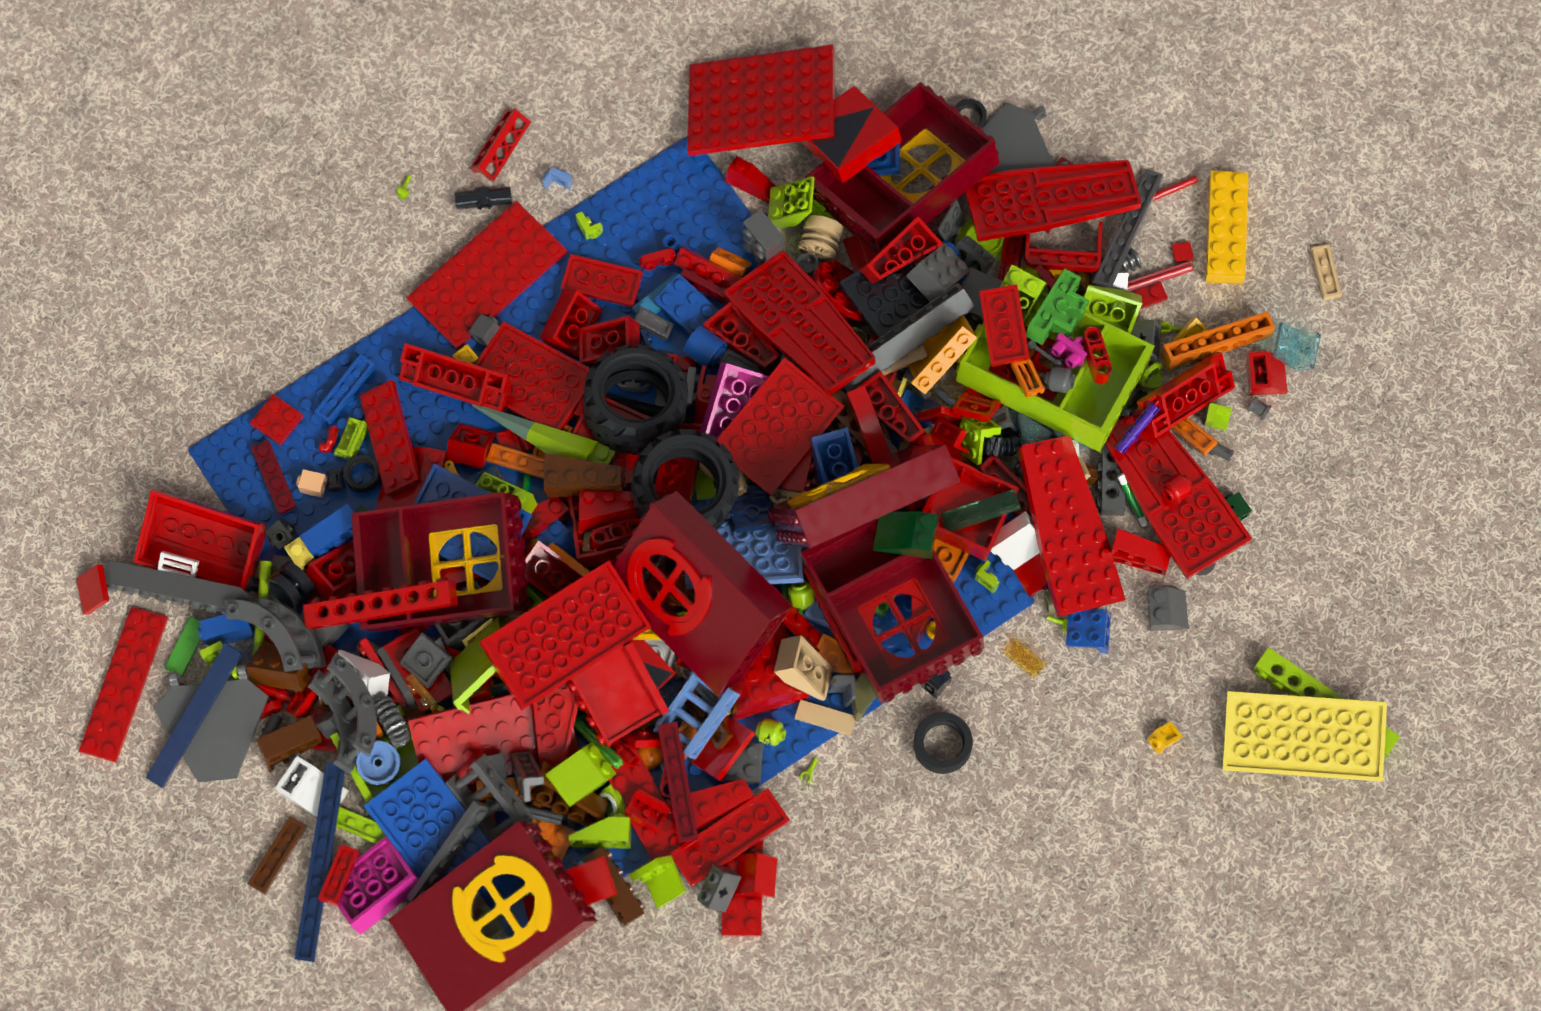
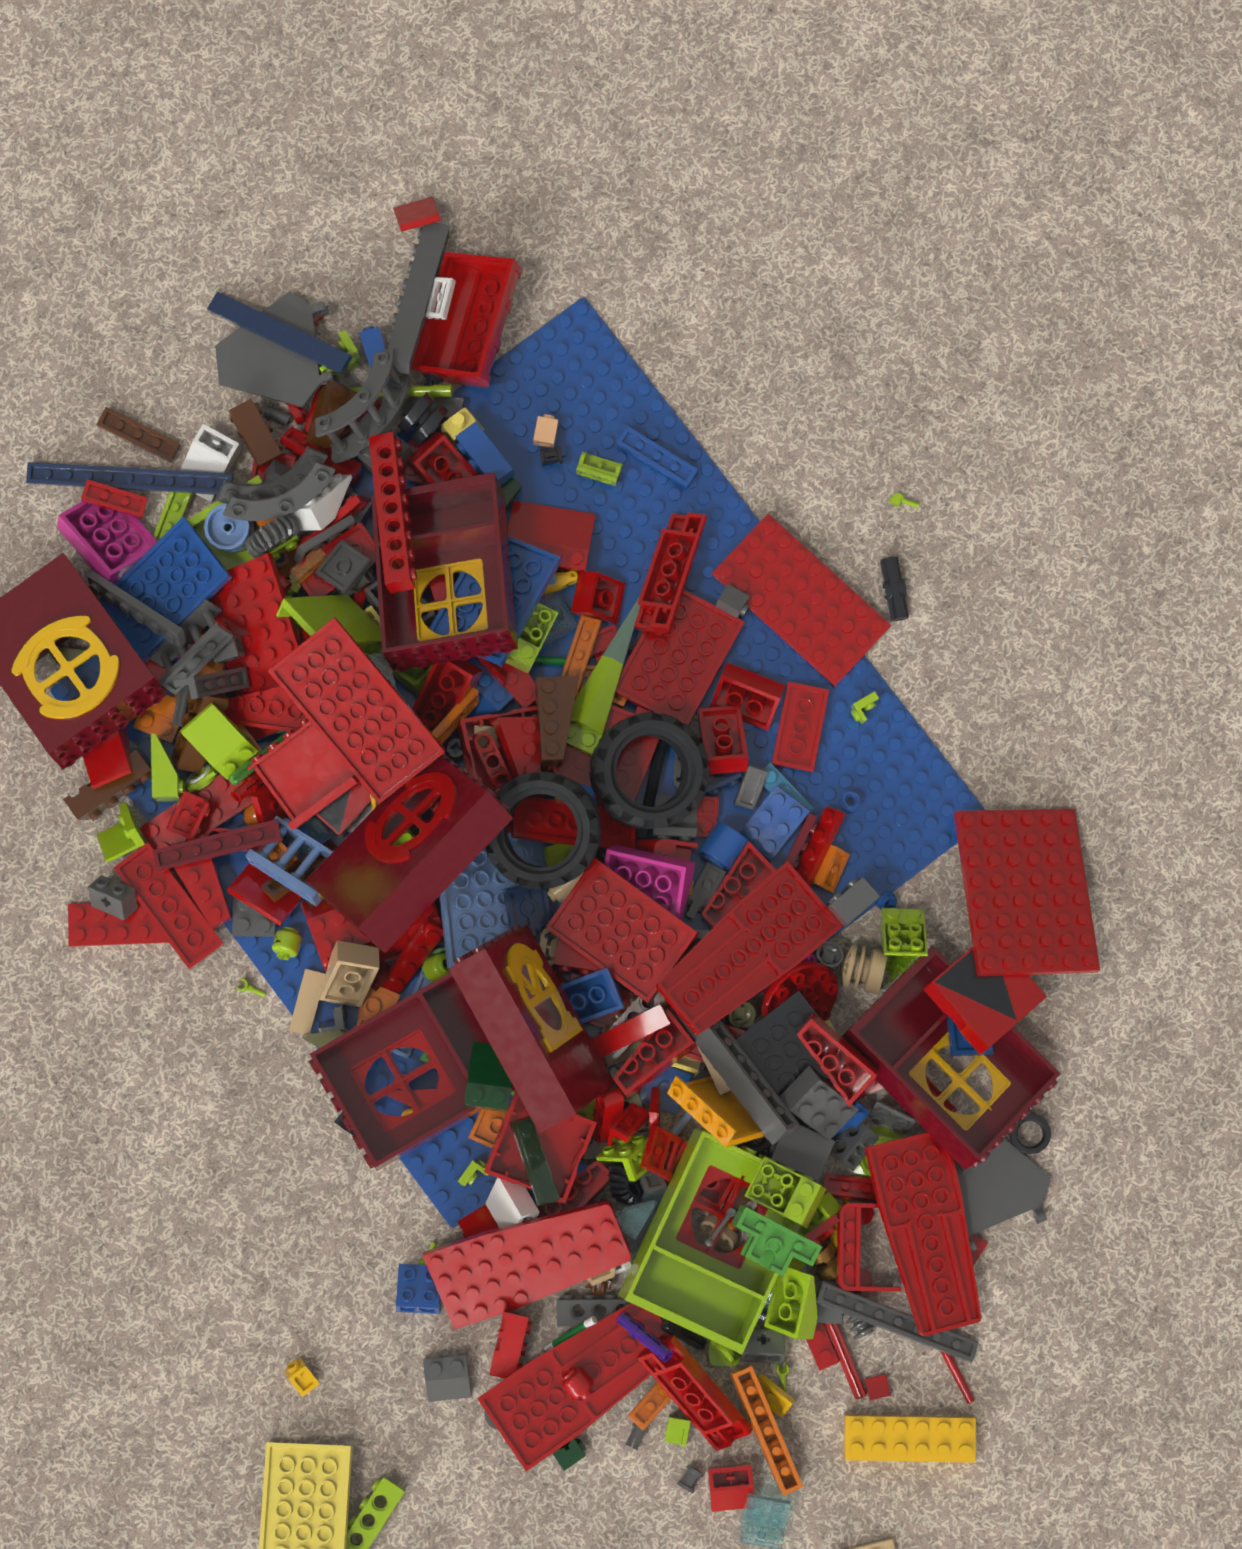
camera: 80 degrees right, 10 degrees up
red plate [79,606,169,763] -> none
bright green tile [165,616,202,677] -> none
red plate [250,394,304,446] -> none
dark red plate [251,439,297,515] -> none
pearl dark grey brick [265,517,298,550] -> none
red arm [319,426,338,454] -> none
black tyre [343,455,381,493] -> none
red plate [359,380,421,497] -> none
yellow plate [452,344,478,364] -> none
red fence [469,108,531,182] -> none
medium blue bracket [542,167,573,190] -> none
red plate [638,249,676,271] -> none
red slope [725,156,776,204] -> none
red slope [735,853,778,898] -> none
red panel [843,236,874,272] -> none
black tyre [913,712,973,774] -> none
red plate [979,284,1030,367] -> none
clear yellow plate [1004,639,1047,679] -> none
orange tile [1011,359,1045,398] -> none
dark grey head [1045,366,1075,393] -> none
dark pink hips [1051,333,1087,369] -> none
red beam [1081,327,1112,384] -> none

